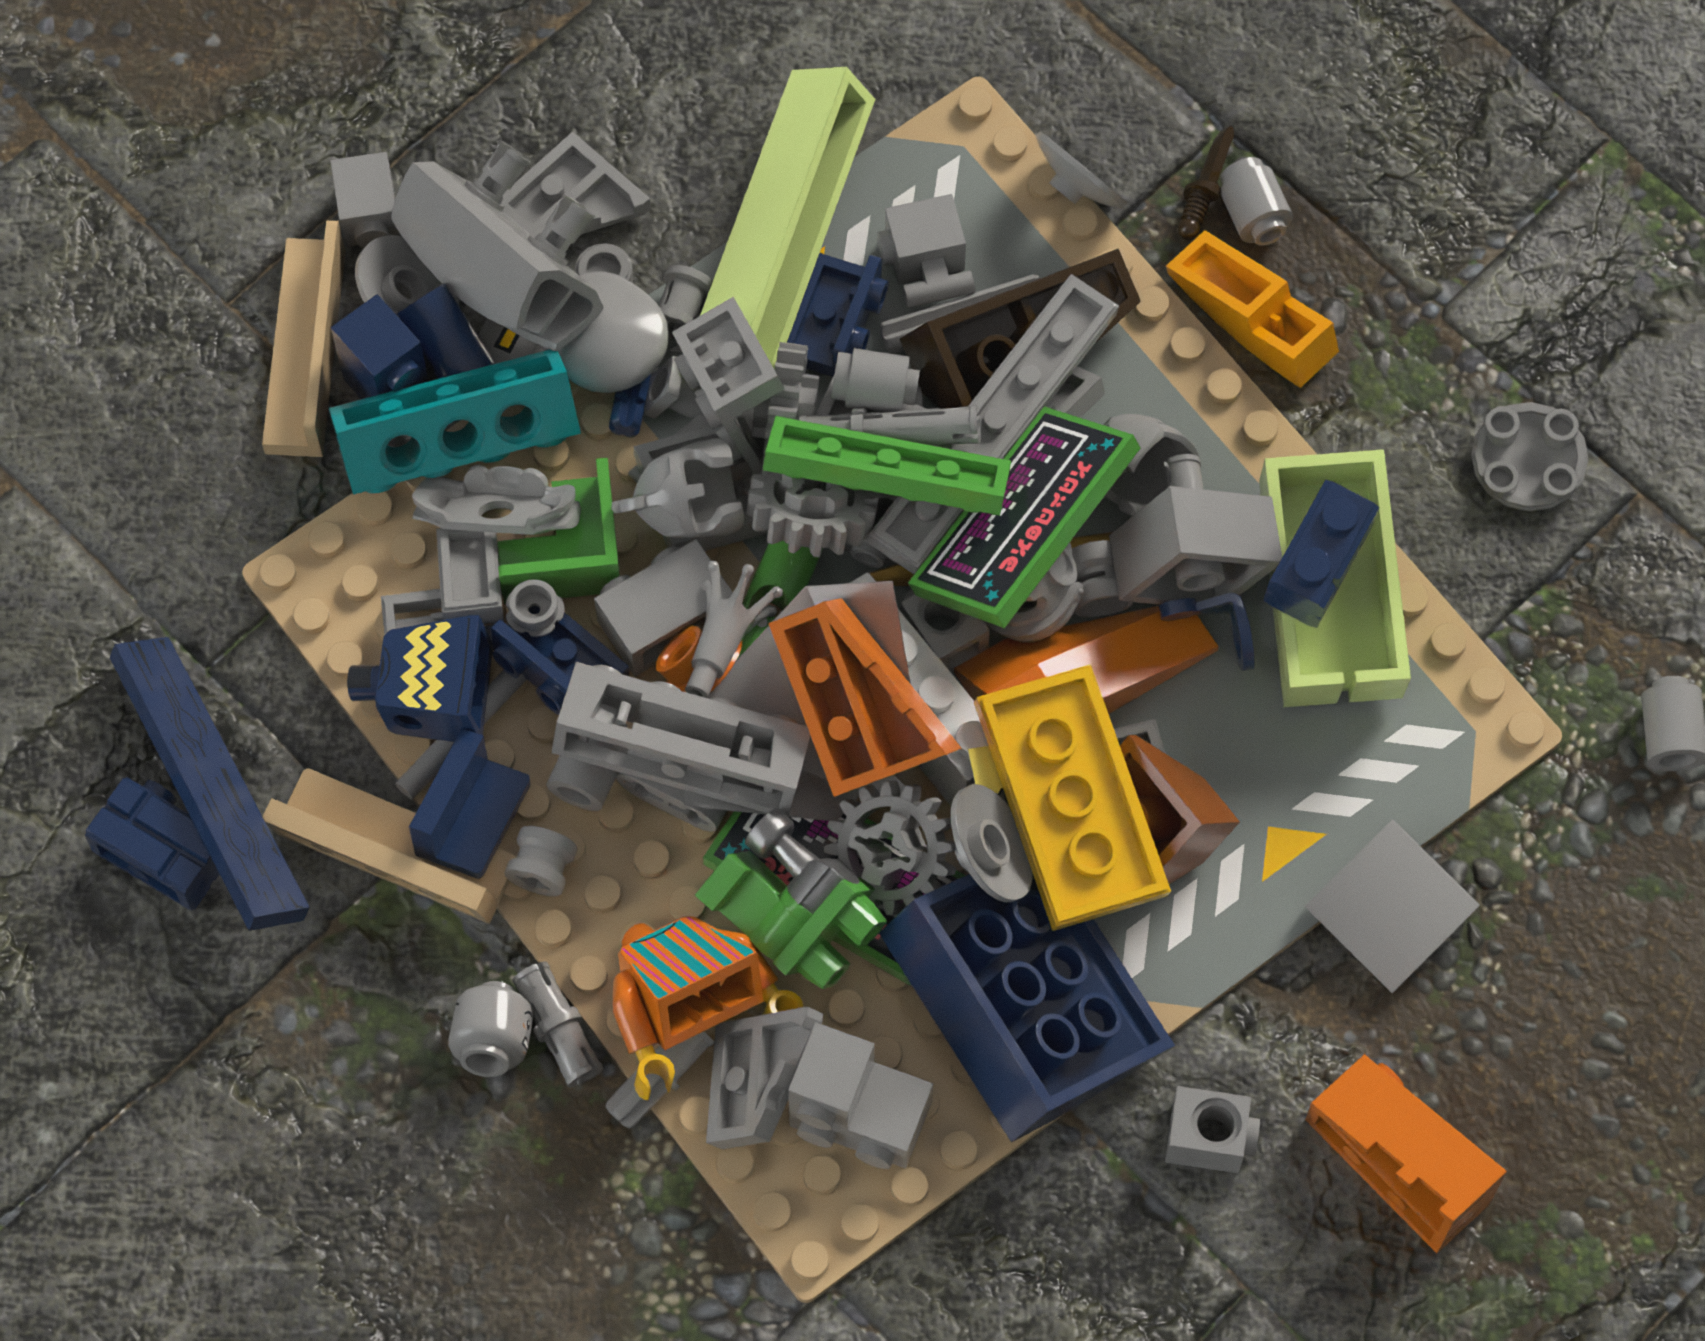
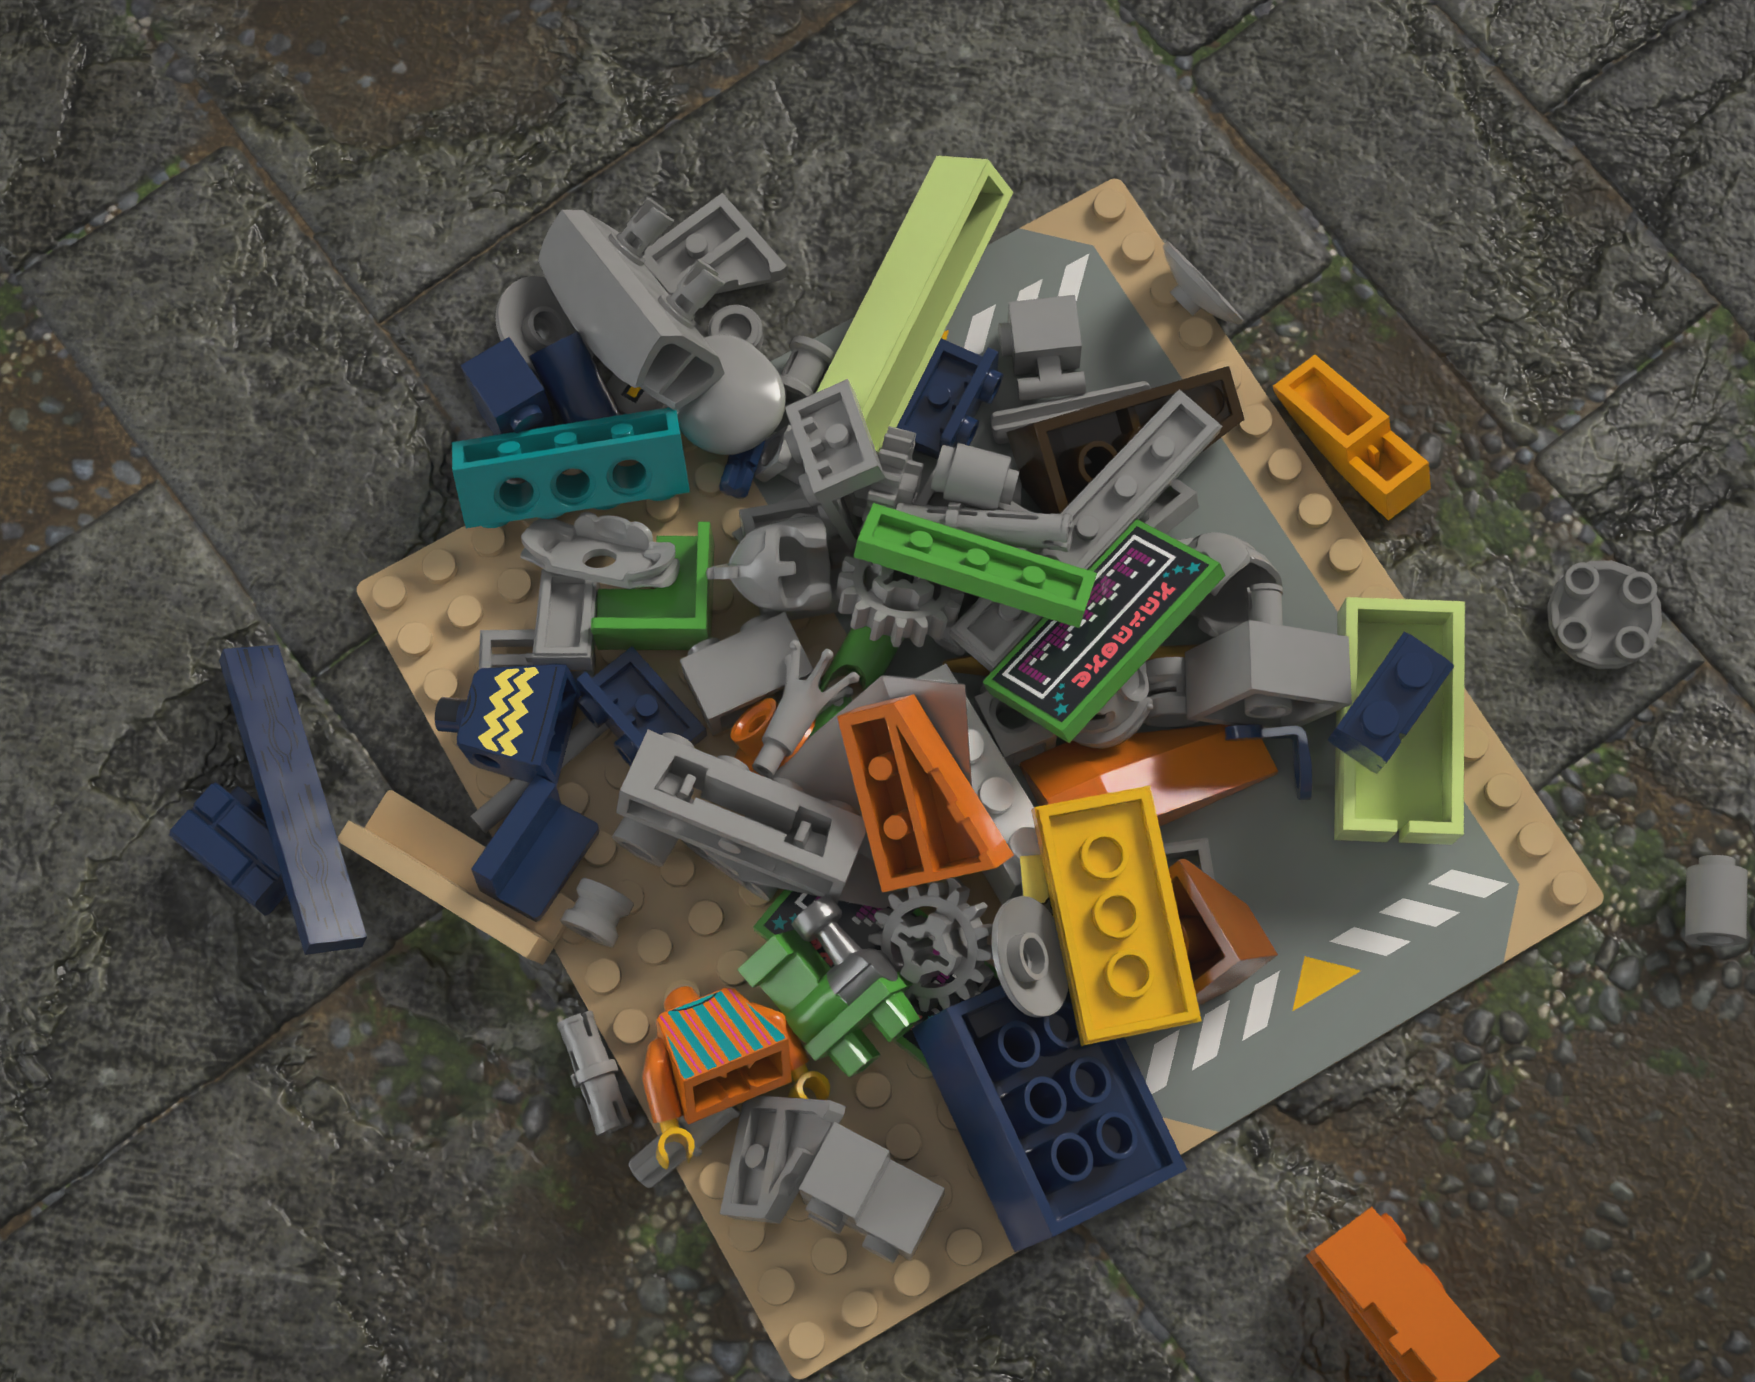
camera: 10 degrees right, 5 degrees up
tan panel [262,220,346,457] -> none
light grey brick [330,151,402,247] -> none
light grey head [448,981,533,1077] -> none
light grey plate [506,580,565,637] -> none
light grey brick [1165,1086,1260,1174] -> none
dark brown piece [1178,126,1234,240] -> none
light grey brick [1220,157,1293,246] -> none
light grey slope [1304,819,1480,993] -> none

